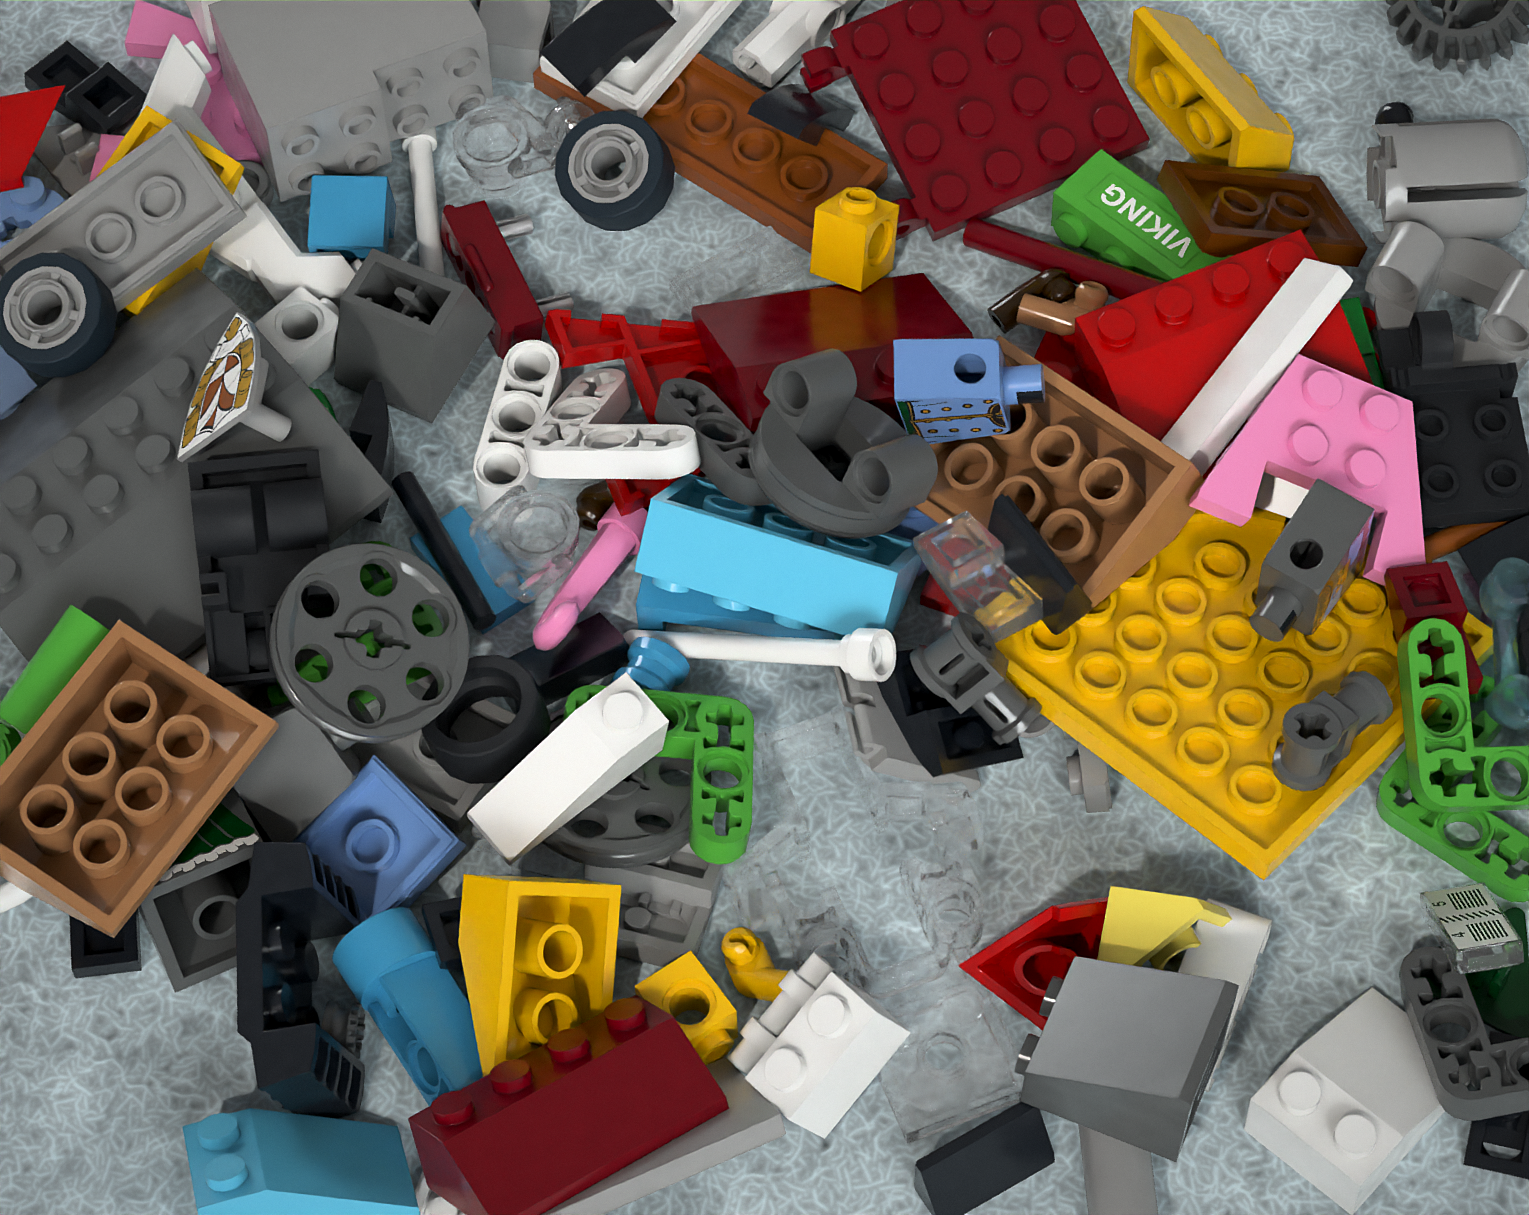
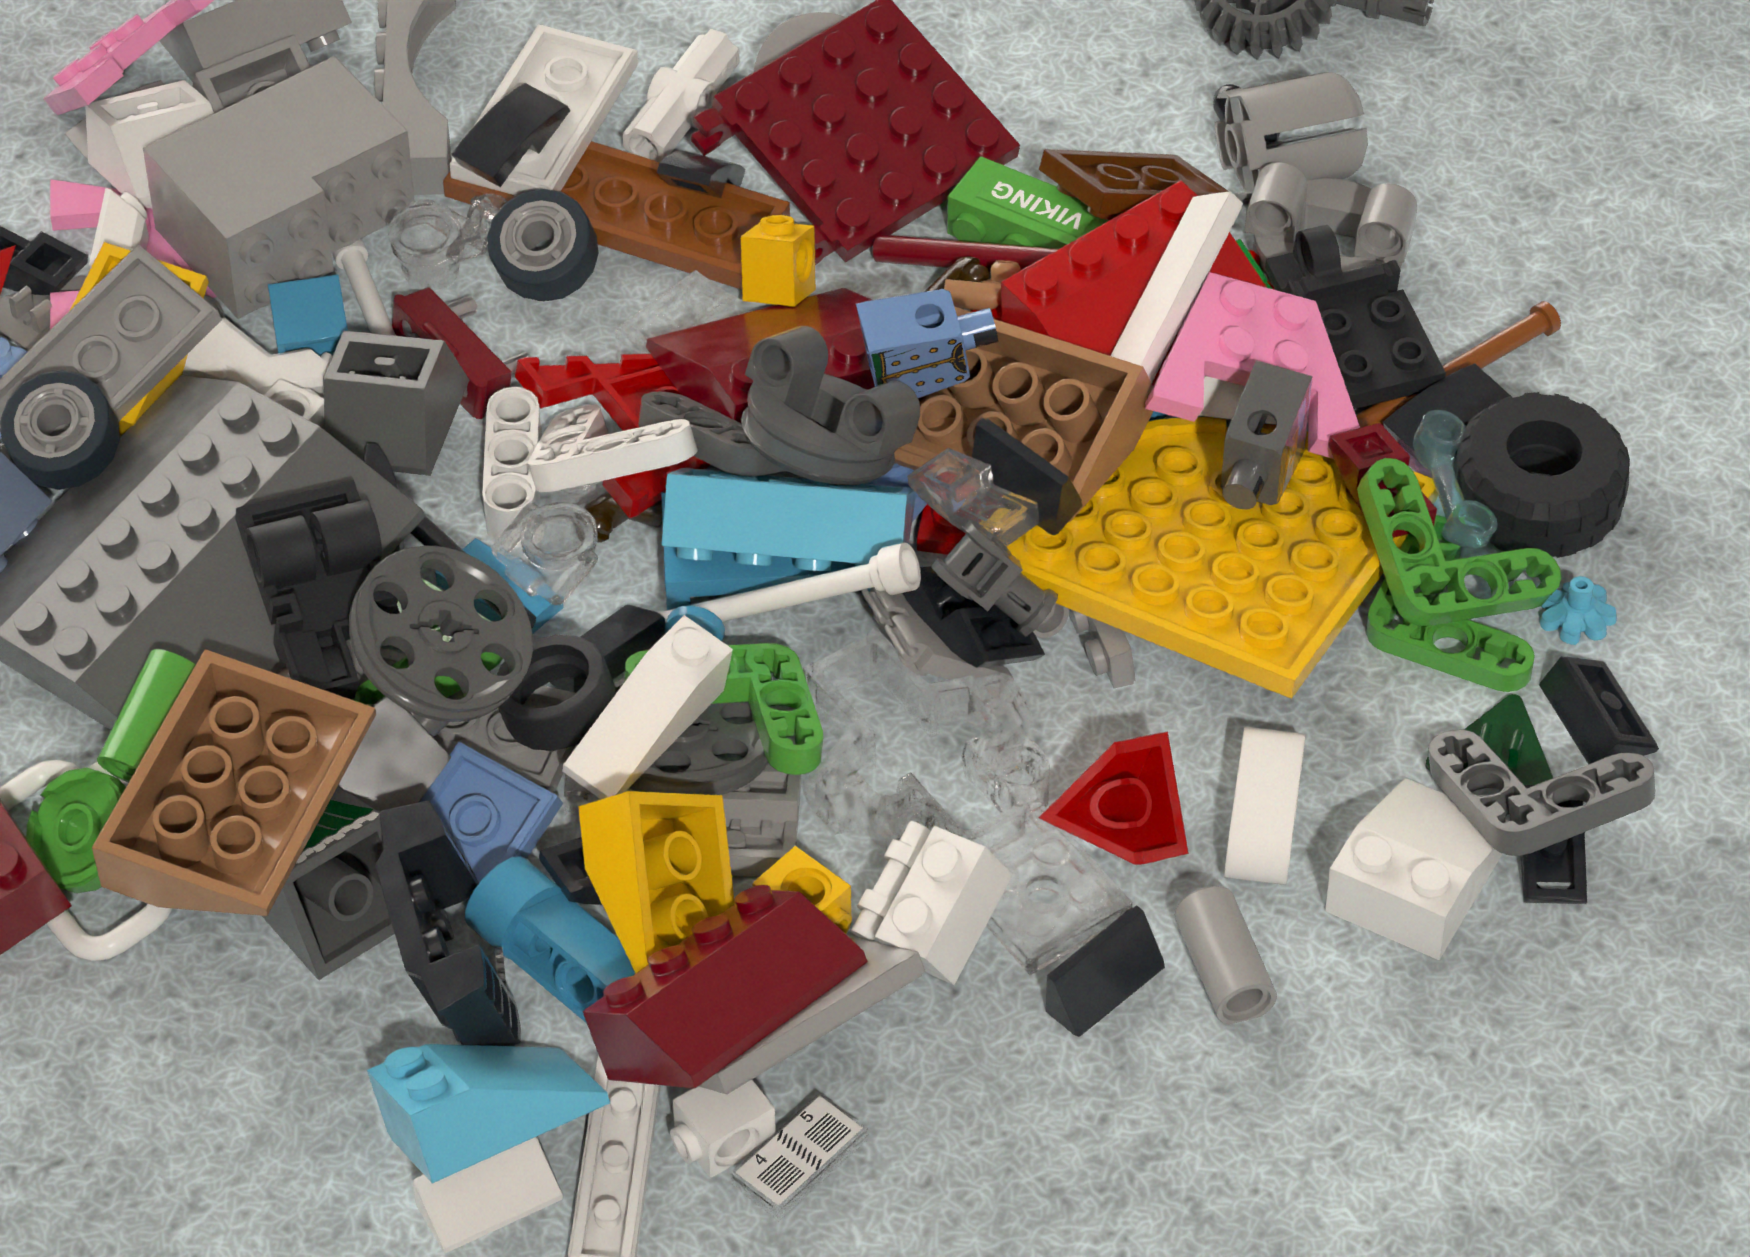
camera: 15 degrees left, 10 degrees down
black tile [69,908,142,979] -> none
shield [177,312,292,462] -> none
bright pink plant [533,502,648,651] -> none
yellow arm [721,927,789,1002] -> none
slope [1014,956,1239,1162] -> none
light yellow slope [1097,886,1232,970] -> none
yellow slope [1127,6,1294,172] -> none
dark grey connector [1271,671,1393,791] -> none
tile [1419,883,1524,974] -> none

